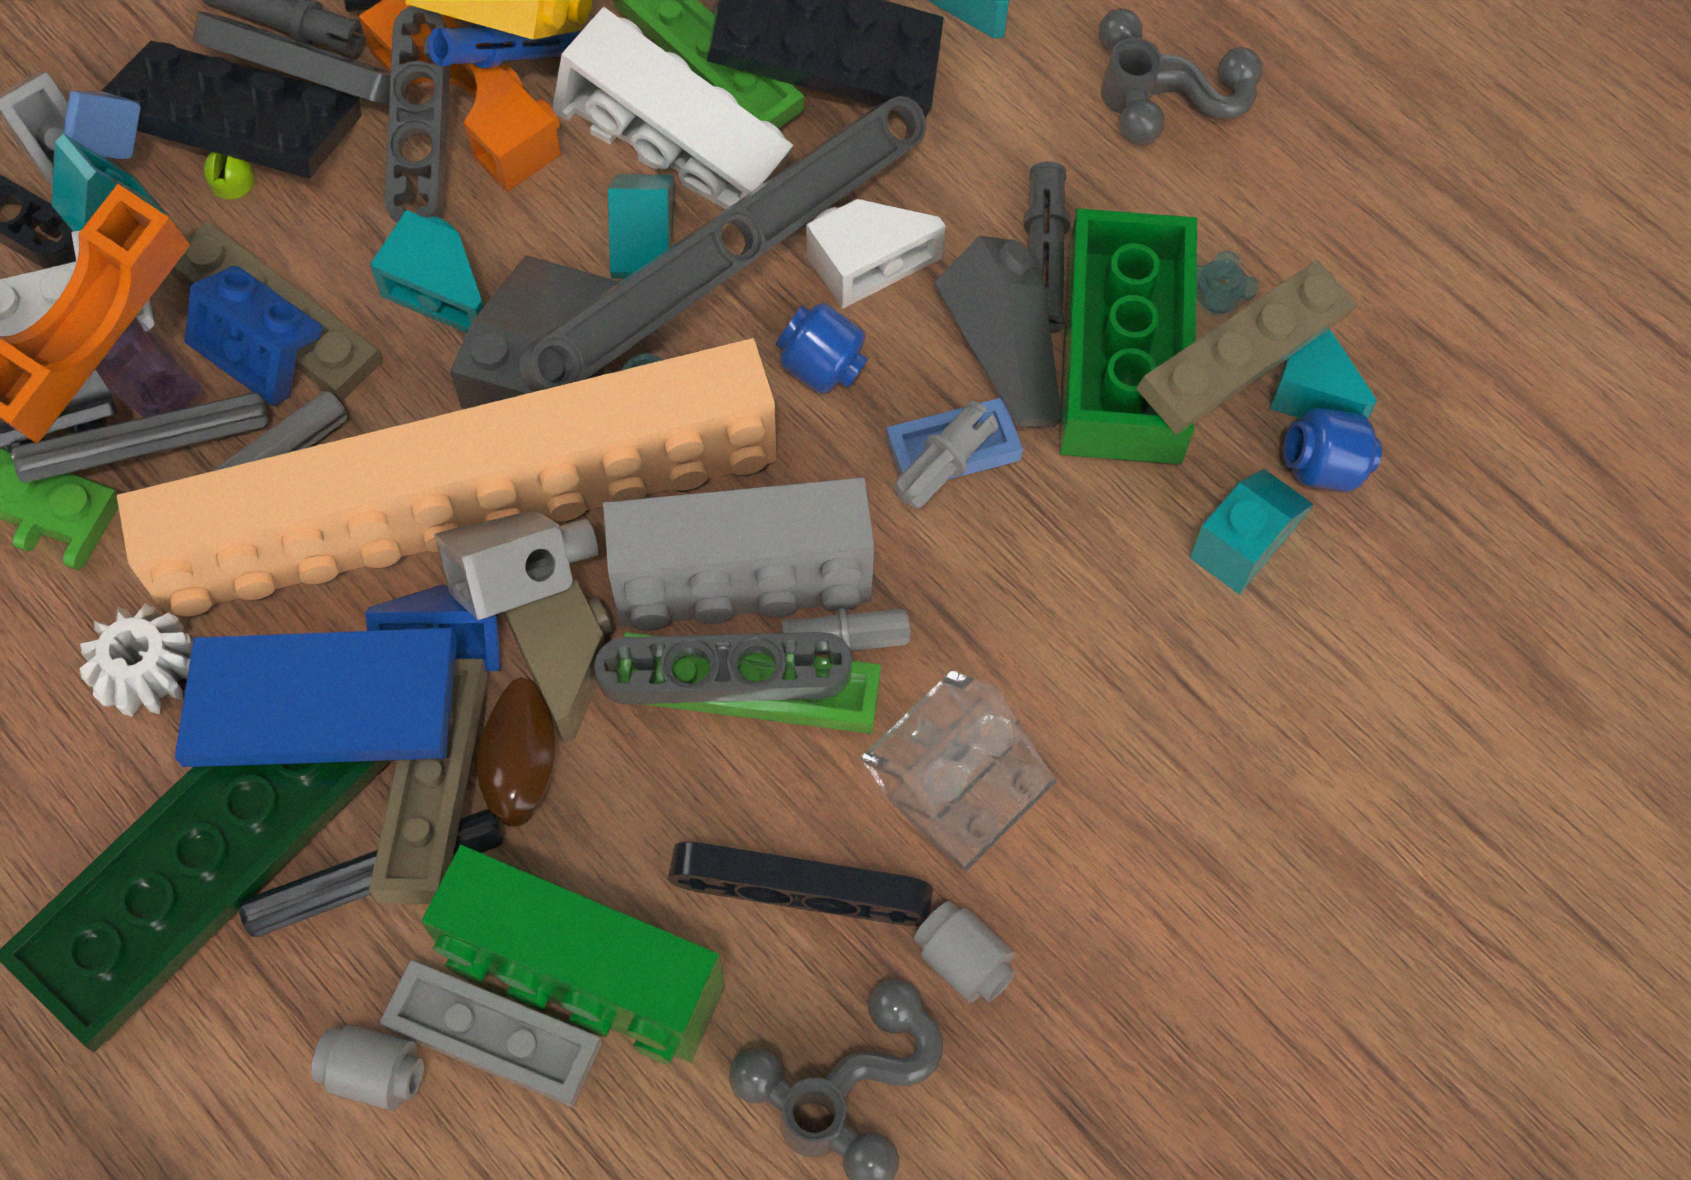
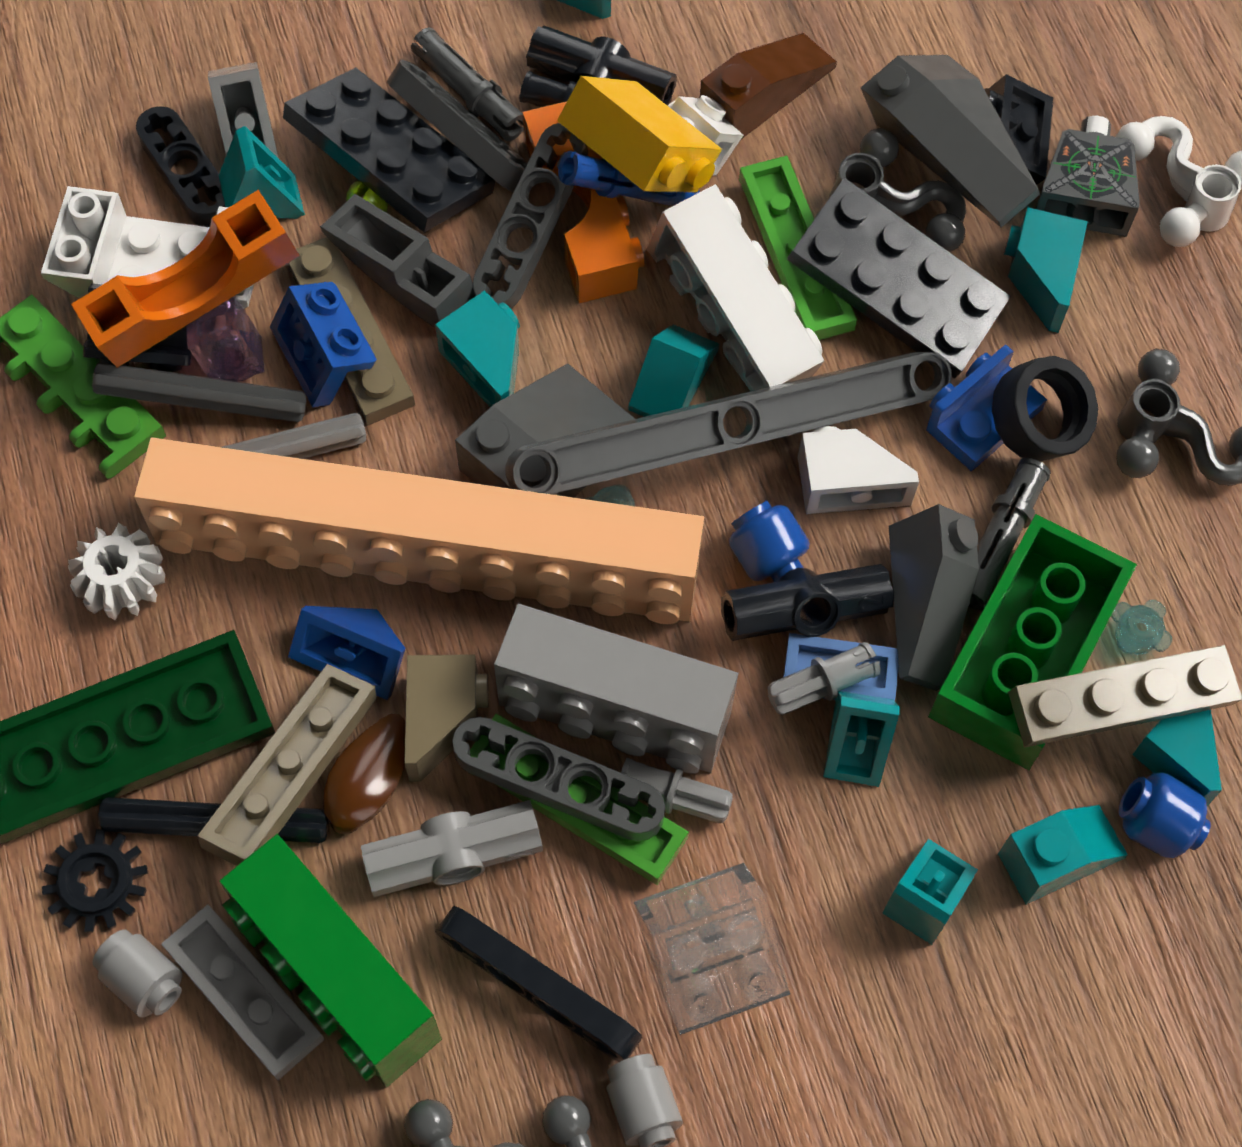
camera: 25 degrees right, 0 degrees up
medium blue slope [63,91,141,159] -> none
blue tile [174,628,457,767] -> none
light grey torso [434,510,598,620] -> none
none -> black gear [42,829,148,933]
none -> dark grey slope [320,194,476,329]
none -> light grey piece [361,800,543,897]
none -> black piece [721,564,894,641]
none -> teal slope [823,691,900,787]
none -> teal slope [882,839,978,945]
none -> blue bracket [926,345,1047,472]
none -> black tyre [992,356,1099,461]

